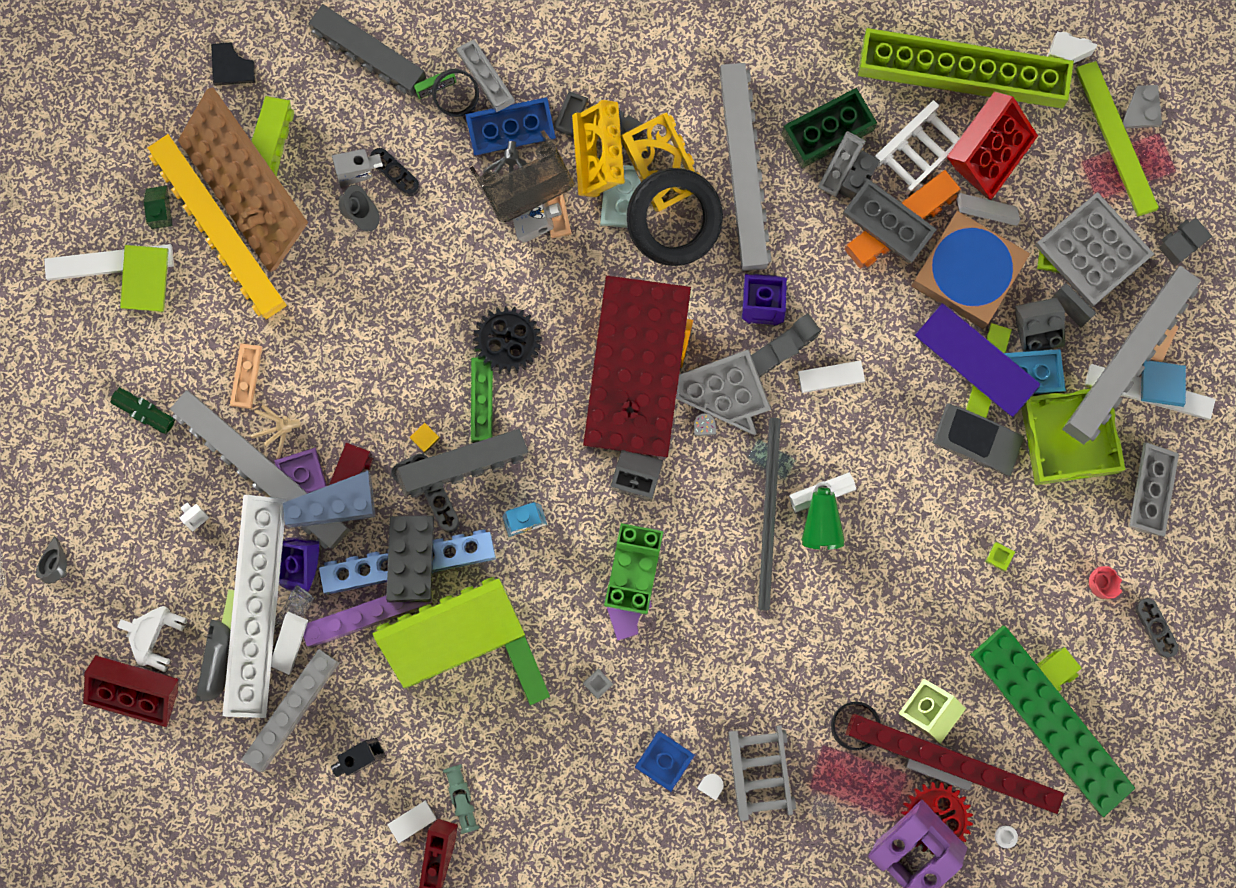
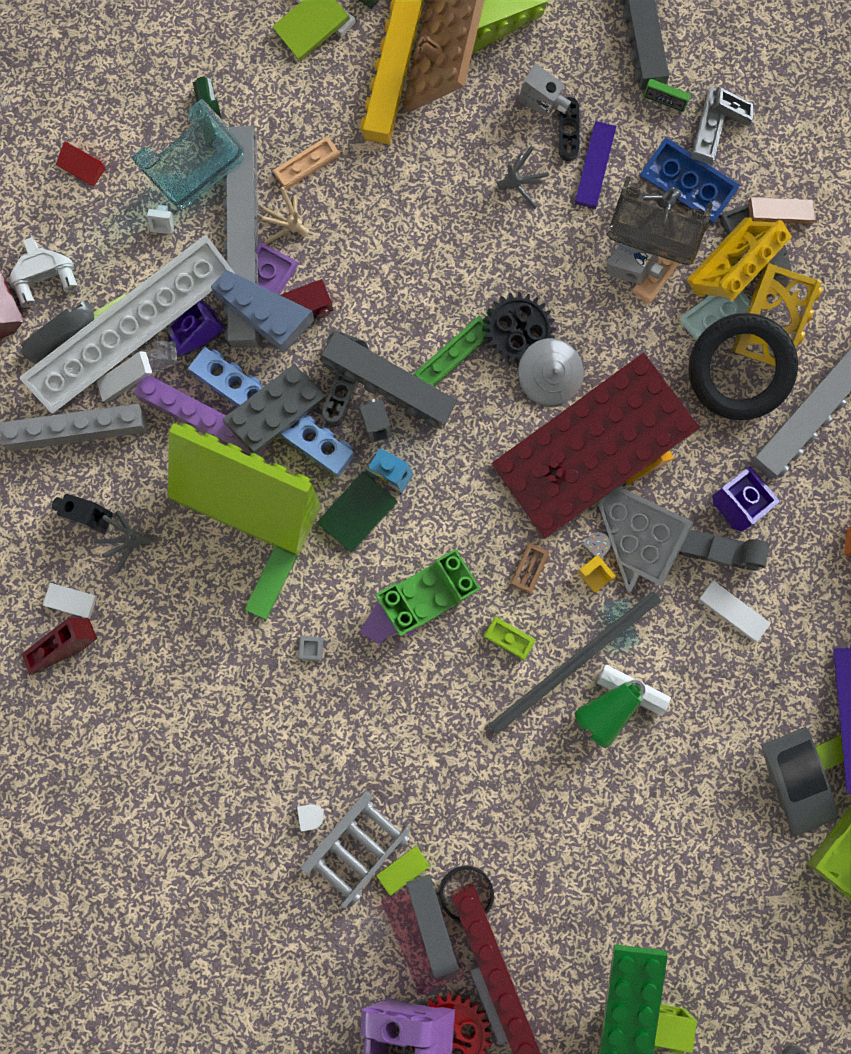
camera: 45 degrees right, 0 degrees up
dark grey piece [36,536,67,584] -> none
dark grey piece [338,185,379,232] -> none
yellow tile [409,423,440,453] -> none
black tyre [432,69,479,117] -> none
sand green piece [443,764,480,834] -> none
dark grey slope [610,450,663,502] -> none
blue tile [635,730,695,792] -> none
yellowish green slope [899,679,966,744] -> none
lime tile [985,542,1015,572] -> none
coral hair [1089,566,1122,599] -> none
none -> red slope [56,141,106,187]
none -> dark grey plant [94,511,151,573]
none -> clear light blue windscreen [131,99,245,208]
none -> dark green tile [317,471,398,554]
none -> dark grey brick [360,399,392,443]
none -> lime tile [376,845,430,896]
none -> dark grey beam [406,874,461,982]
none -> lime plate [483,616,536,661]
none -> dark grey plant [497,146,549,208]
none -> medium nougat tile [509,542,550,595]
none -> light grey hat [518,338,584,407]
none -> dark purple tile [574,121,617,209]
none -> yellow panel [577,555,616,593]
none -> dark grey tile [713,87,754,126]
none -> tile [748,197,815,224]

